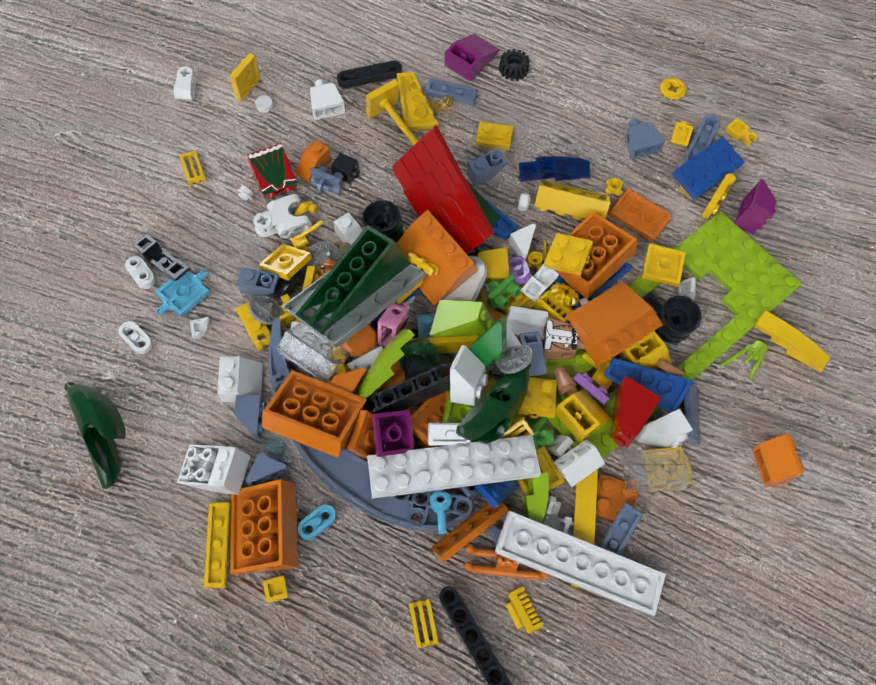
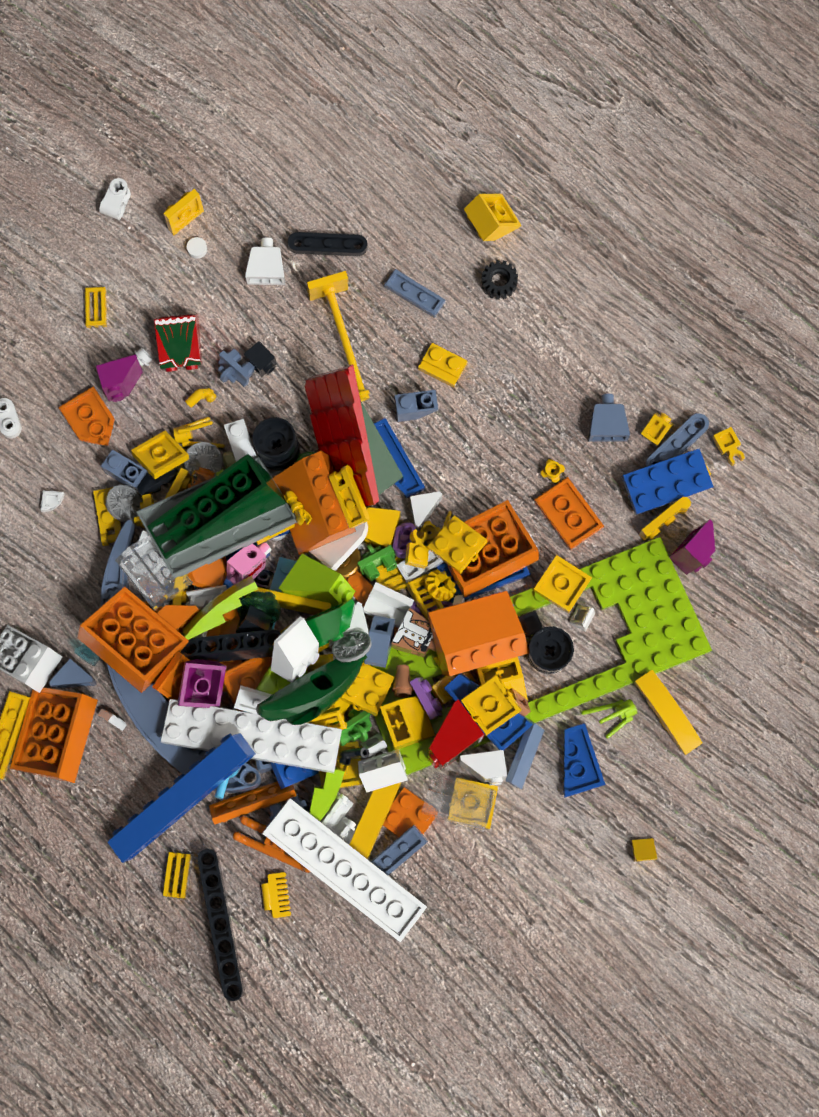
camera: 20 degrees right, 10 degrees up
slope [133,233,191,281] -> none
medium azure plate [155,269,210,318] -> none
white slope [217,356,263,402] -> none
sand blue slope [234,395,266,440] -> none
white piece [253,194,312,238] -> none
yellow plate [263,575,289,603] -> none
orange slope [295,139,331,183] -> none
medium azure plate [298,504,336,540] -> none
yellow wing [397,72,439,131] -> none
clear yellow arm [429,96,453,112] -> none
magenta slope [444,34,500,82] -> none
white tile [518,193,530,211] -> none
clear blue slope [519,156,591,182] -> none
yellow slope [534,179,610,220] -> none
yellow gear [659,78,687,101] -> none
orange slope [752,434,804,488] -> none
none -> orange tile [58,386,115,446]
none -> magenta slope [96,354,143,402]
none -> white tile [98,709,126,731]
none -> blue brick [108,733,256,863]
none -> yellow plate [329,465,371,528]
none -> black arm [339,747,369,766]
none -> yellow plate [405,529,429,569]
none -> yellow plate [461,674,522,736]
none -> yellow slope [464,194,522,241]
none -> blue wing [564,723,606,798]
none -> yellow slope [632,838,657,862]

